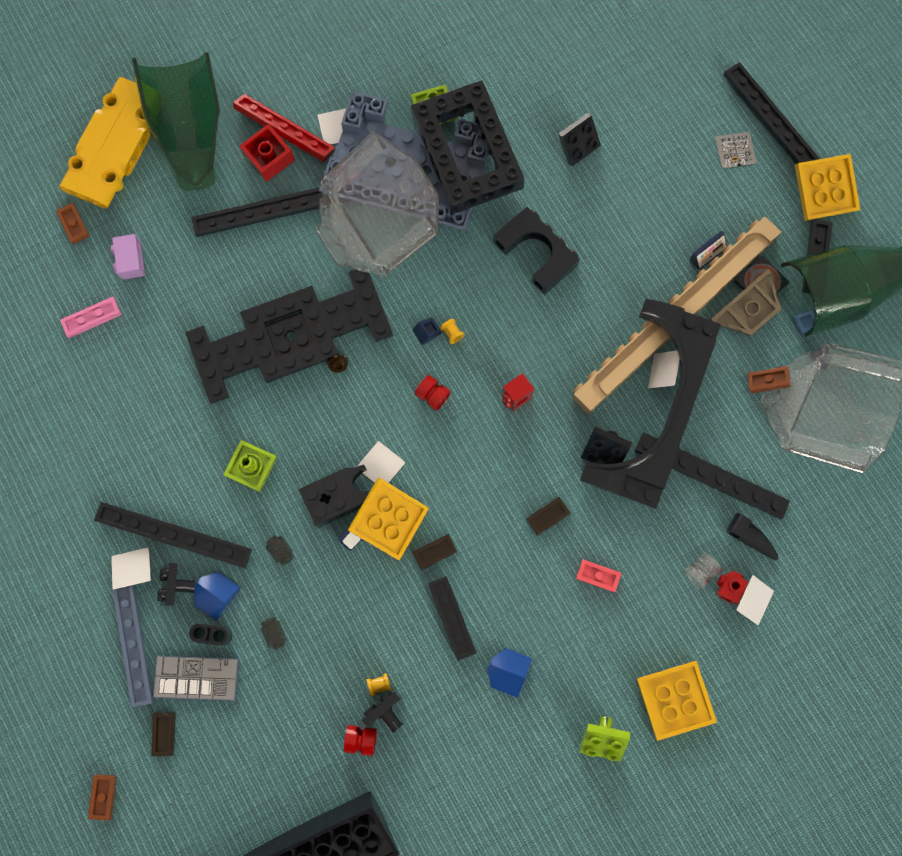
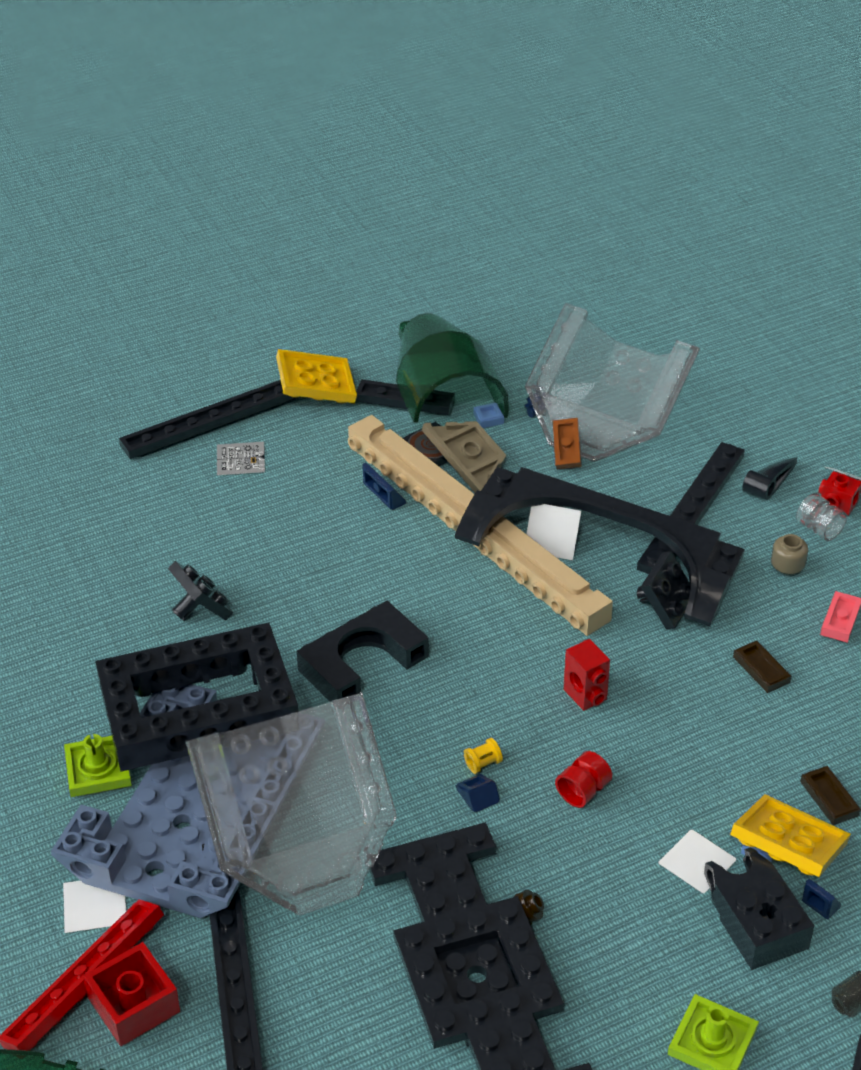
camera: 90 degrees left, 35 degrees down
none -> dark tan head [771,534,809,574]

